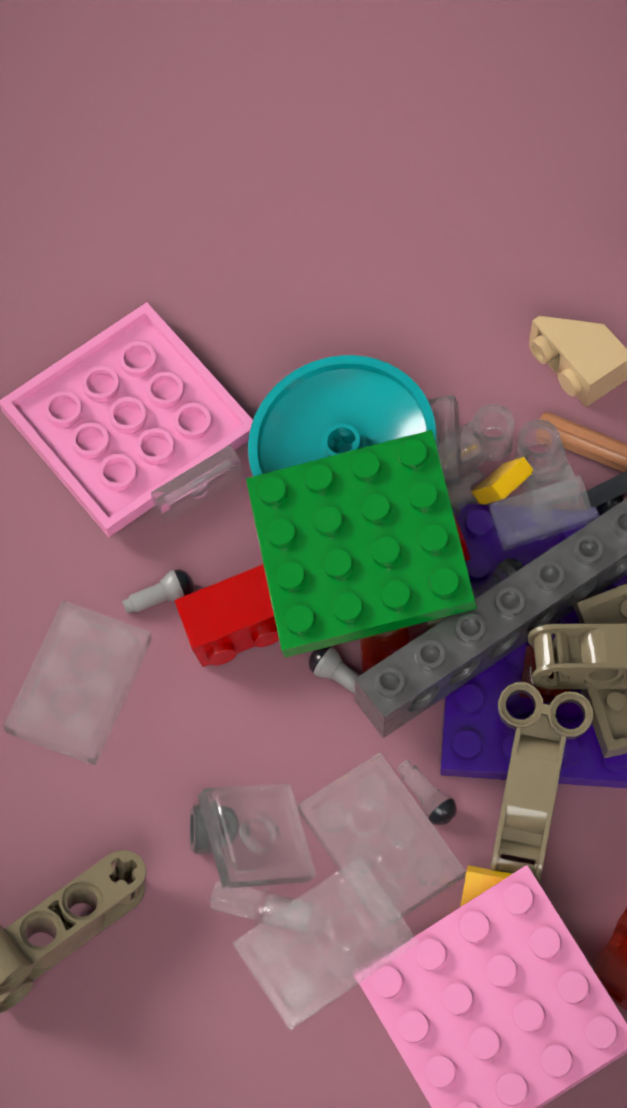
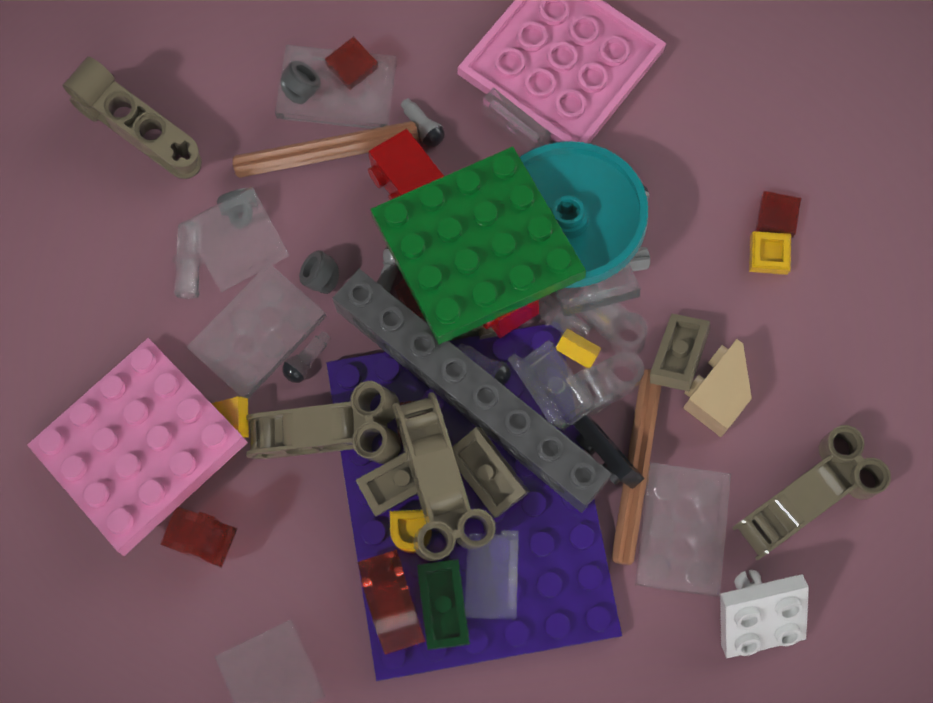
camera: 75 degrees right, 10 degrees up
clear plate [232,855,419,1030] -> none
none -> nougat axle [233,121,419,178]
none -> dark grey tile [280,61,321,105]
none -> dark grey tile [299,250,339,294]
none -> clear red tile [325,36,379,90]
none -> dark tan plate [650,313,710,392]
none -> yellow tile [749,231,791,275]
none -> clear red tile [755,191,801,238]

